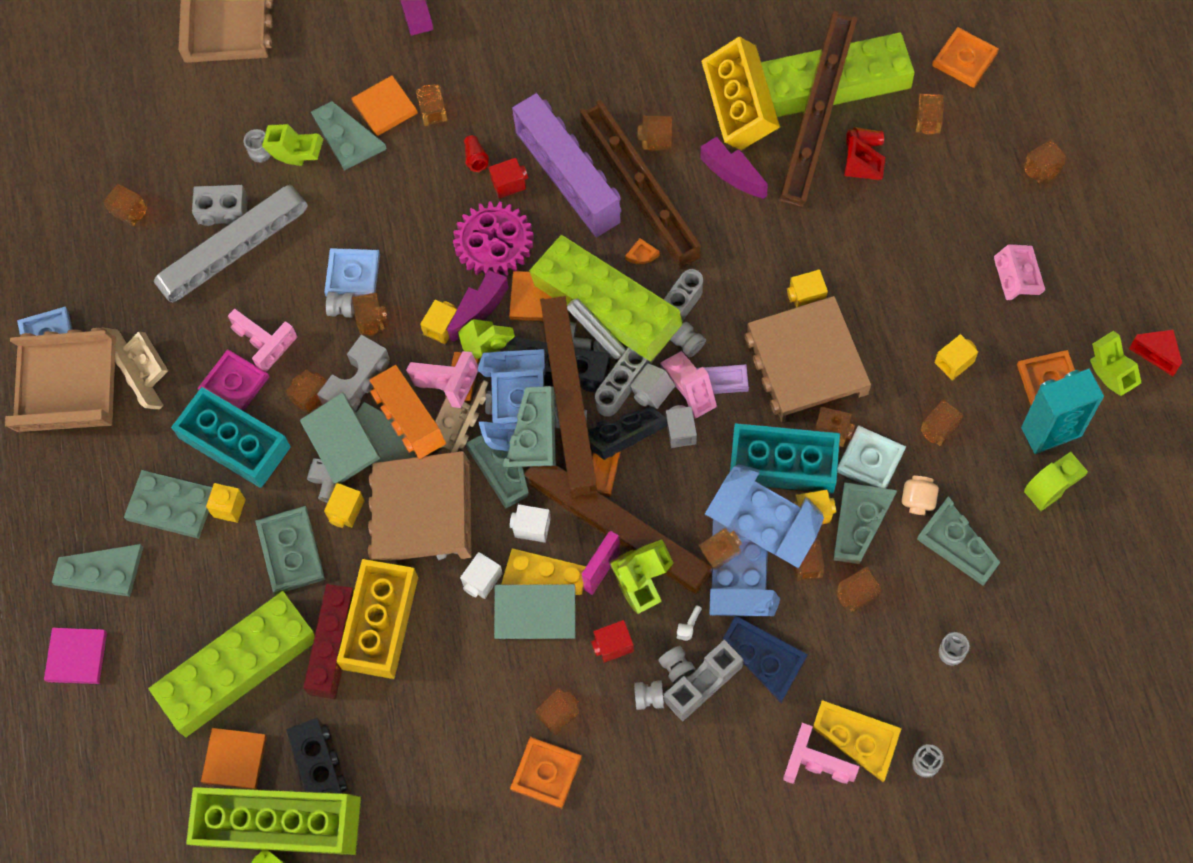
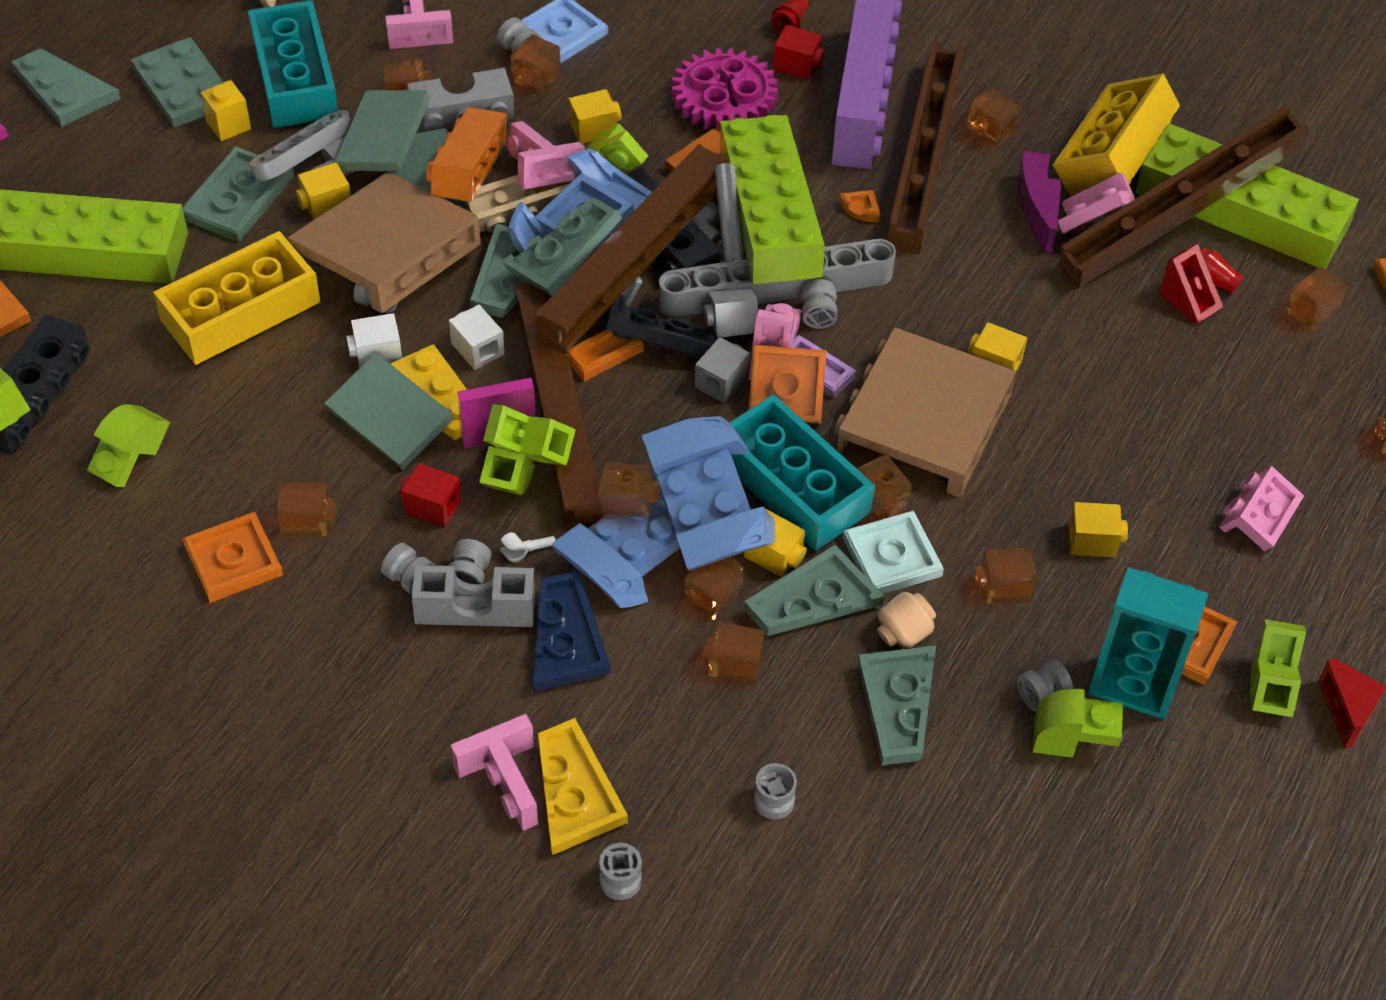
camera: 35 degrees right, 15 degrees down
dark pink tile [197,349,269,411] -> none
dark red brick [304,584,354,700] -> none
magenta slope [447,270,509,342] -> none
none -> lime brick [87,404,170,487]
none -> light grey beam [249,110,352,181]
none -> orange tile [748,345,827,423]
none -> light grey wheel [1016,658,1073,711]
none -> bright pink bracket [1058,173,1135,234]

